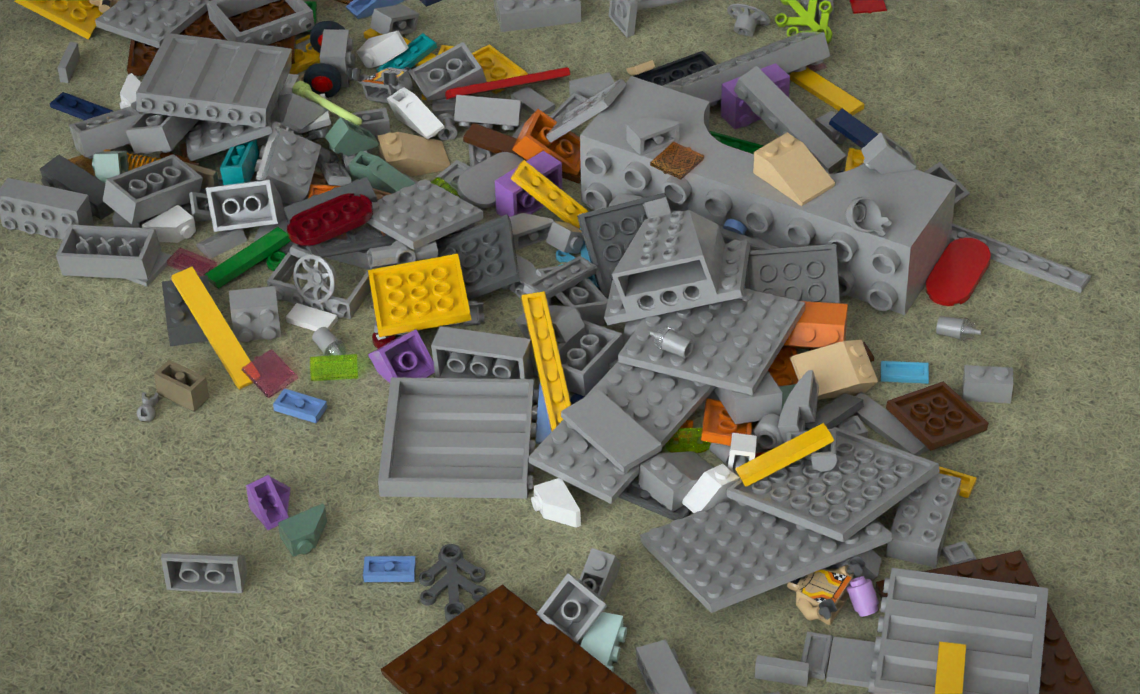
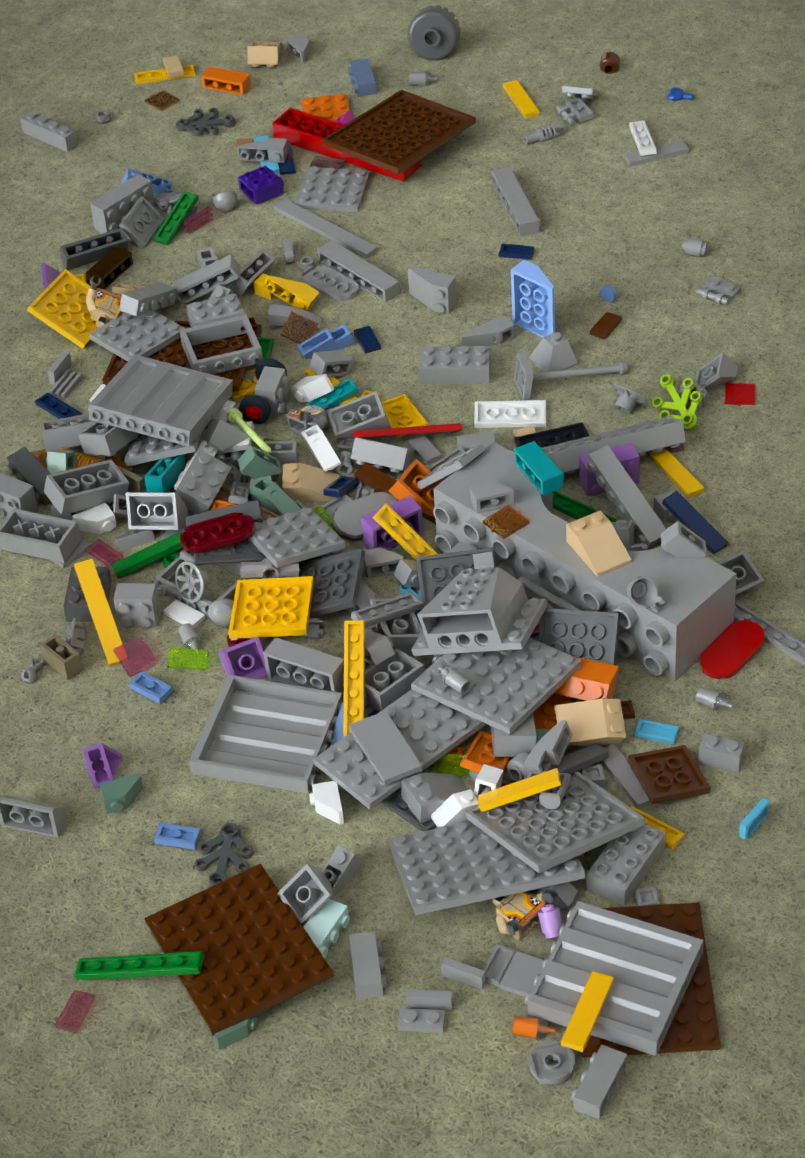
camera: 15 degrees right, 0 degrees up
medium blue tile [723,219,747,235] -> none
none -> light grey tile [49,370,82,398]
none -> light grey hinge [65,618,86,656]
none -> light grey piece [208,599,234,627]
none -> dark blue tile [323,476,358,498]
none -> white tile [474,400,546,428]
none -> teal brick [514,441,564,496]
none -> medium azure tile [739,798,769,839]

